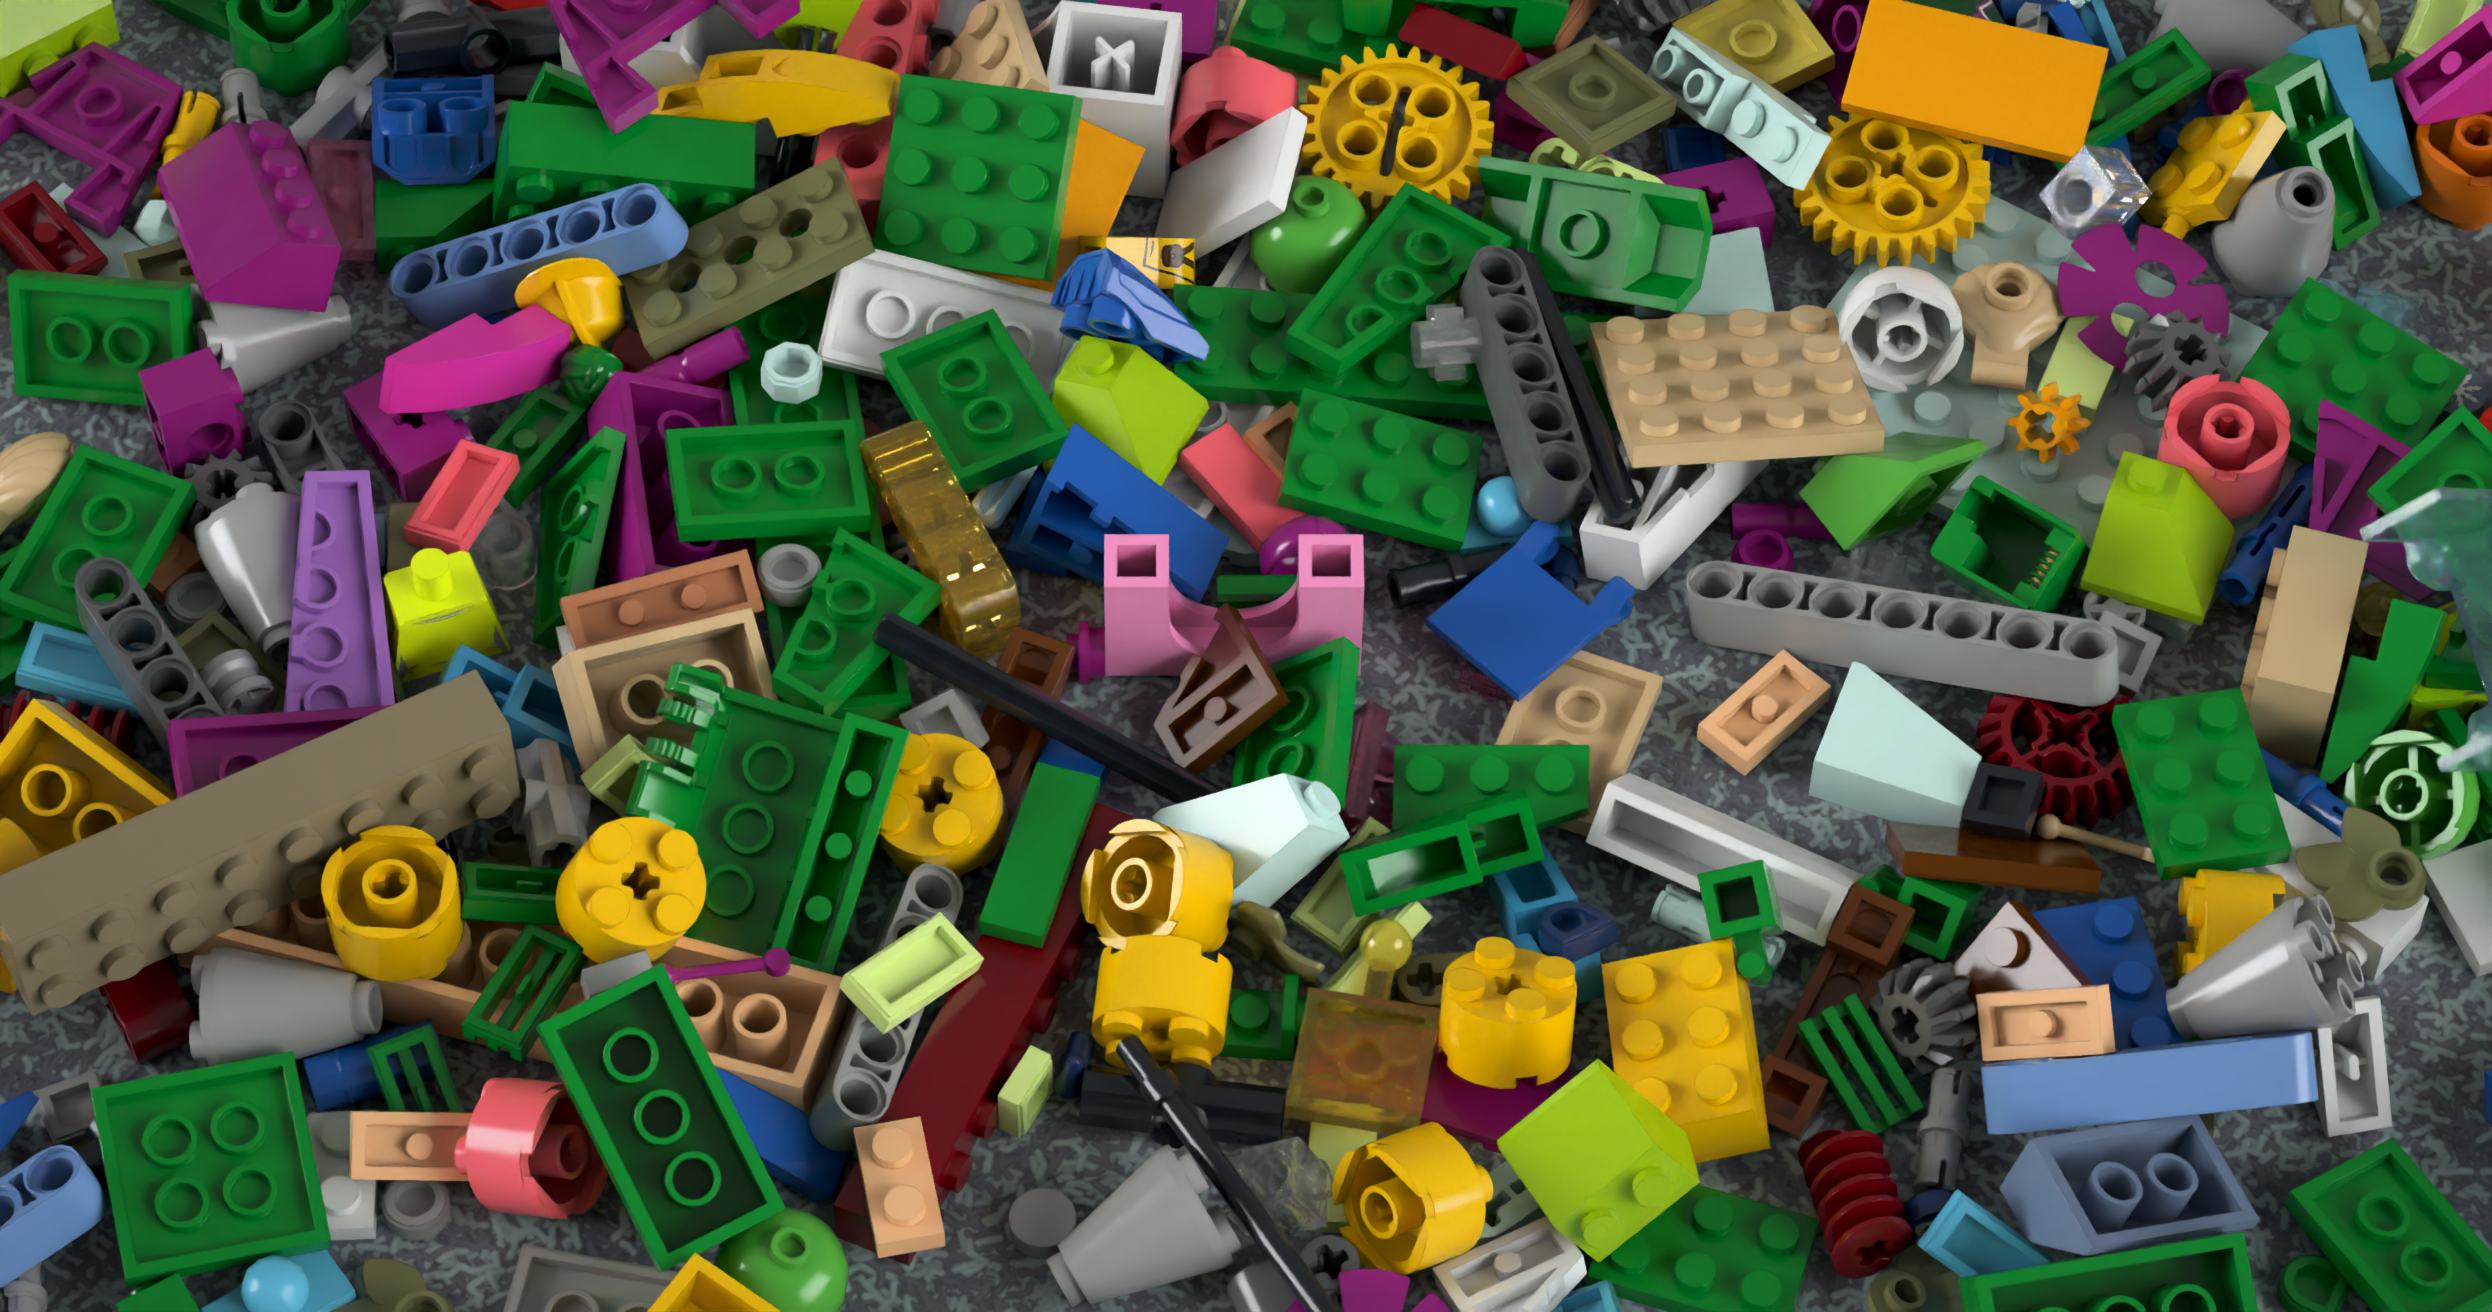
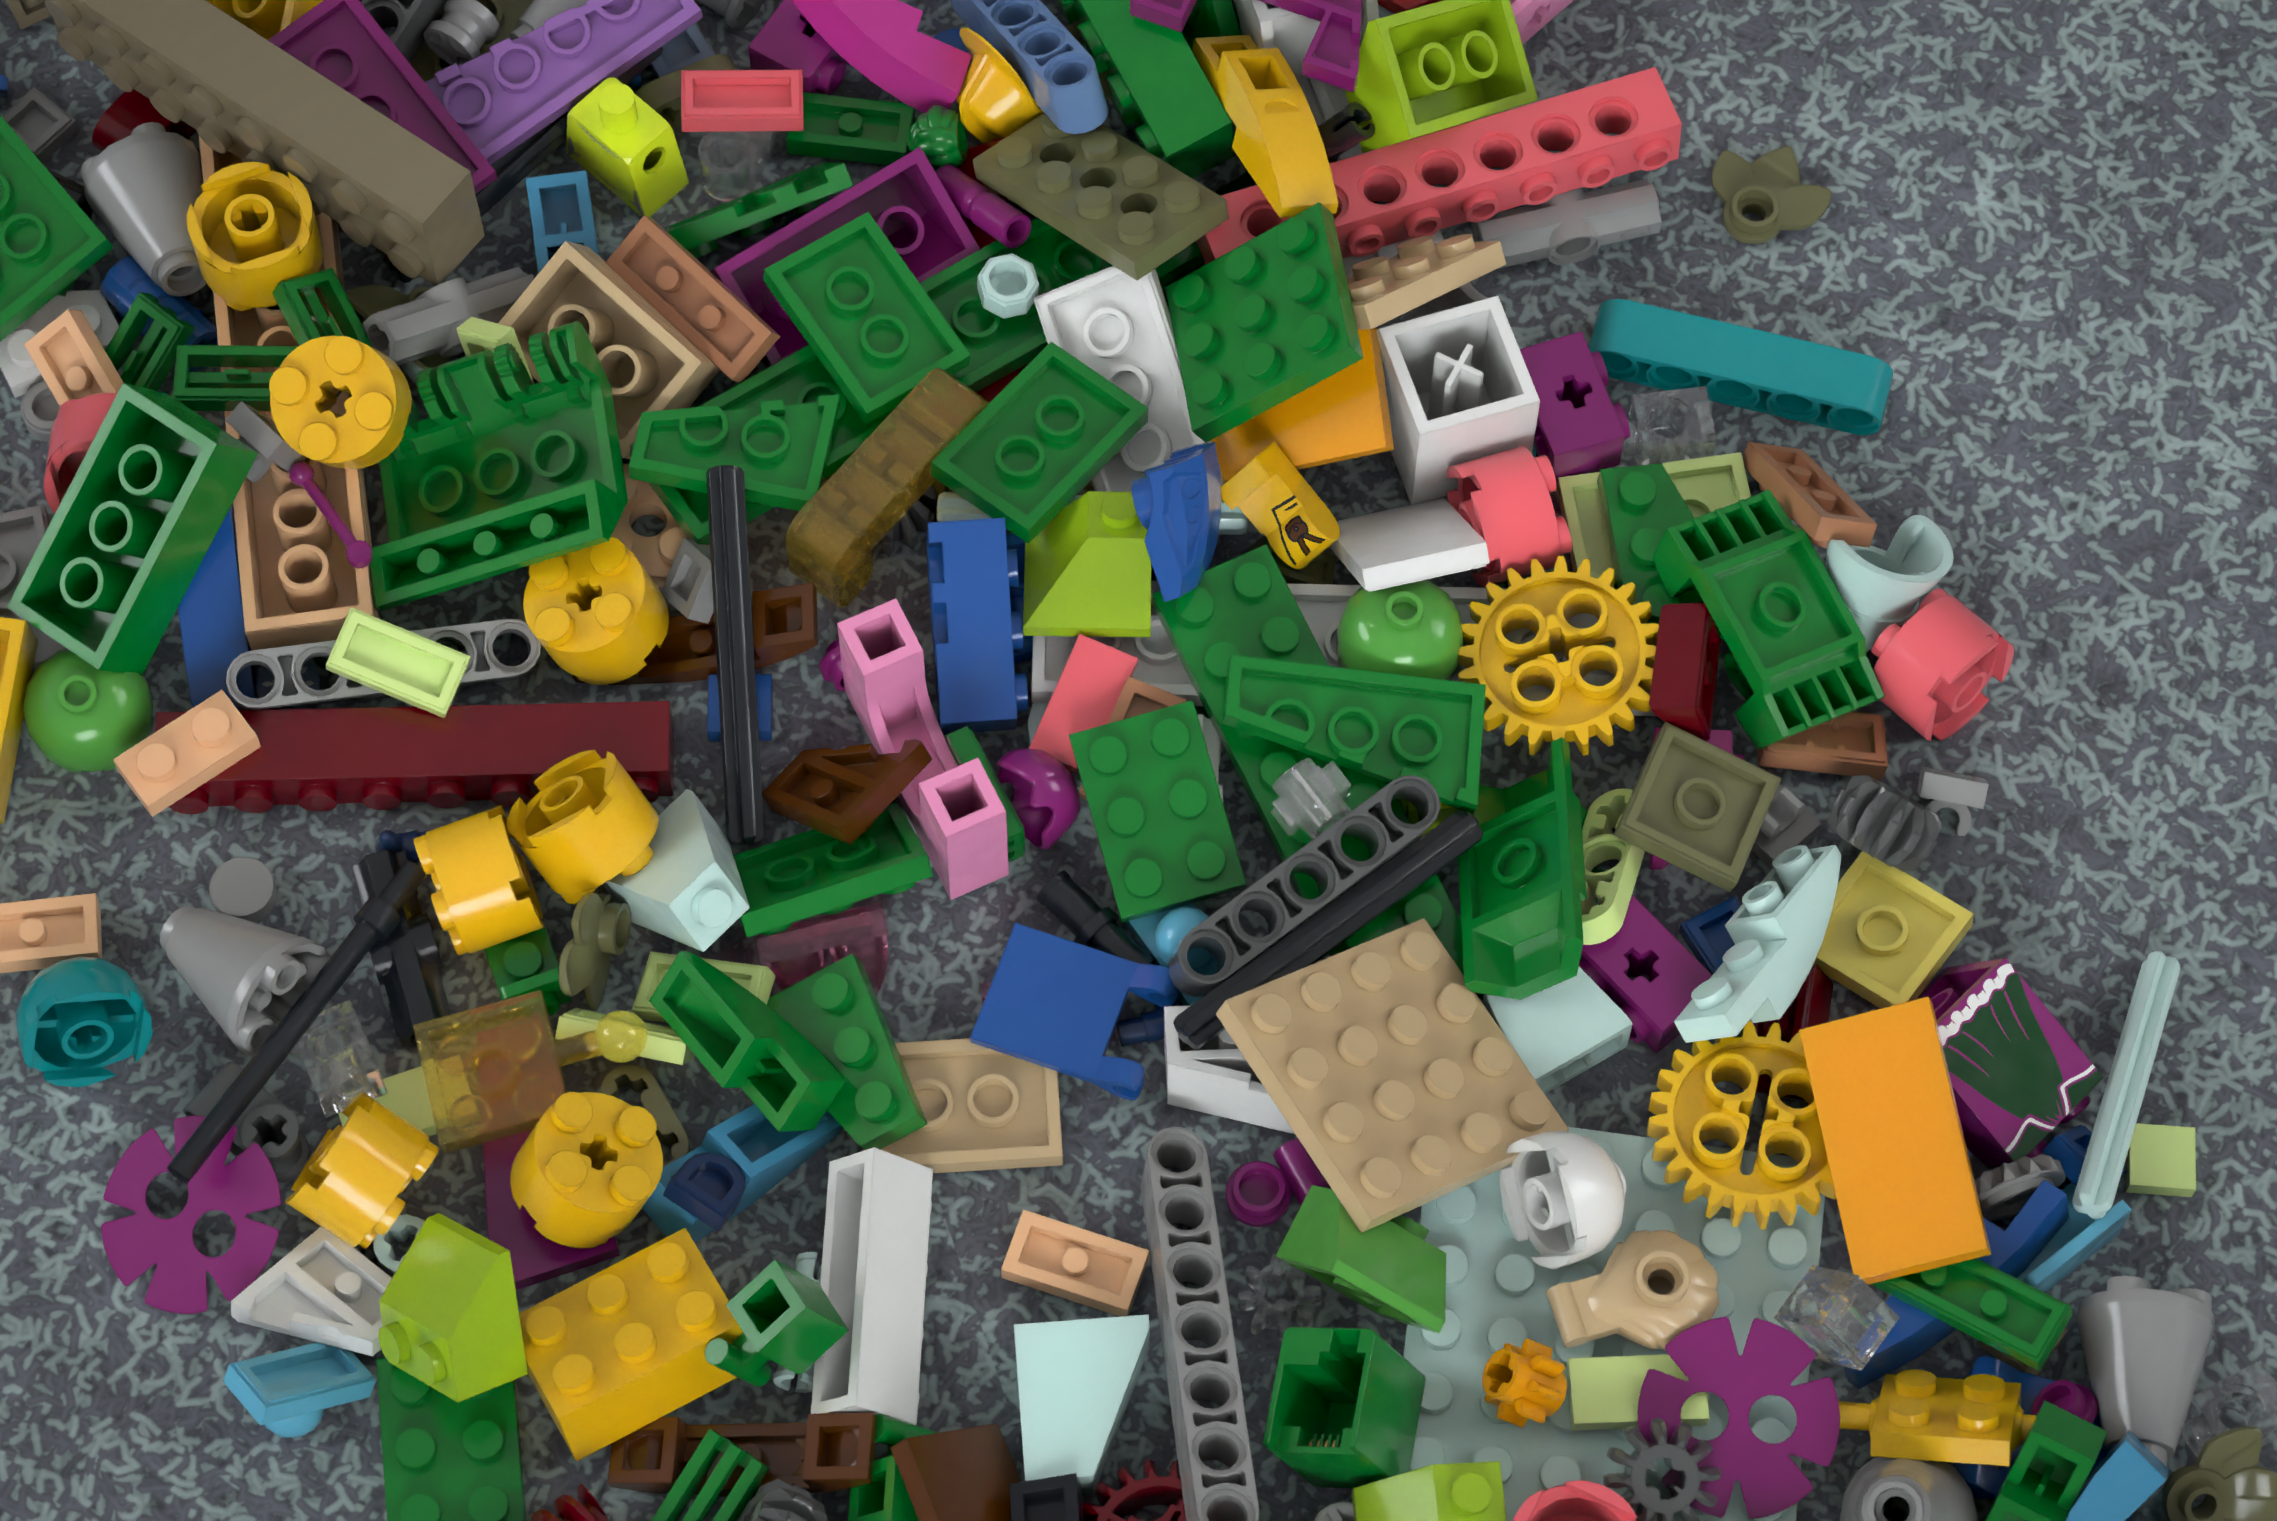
camera: 65 degrees right, 10 degrees up
light grey tile [757,544,821,607] -> none
green tile [978,762,1100,949] -> none
yellowish green tile [997,1045,1053,1138] -> none

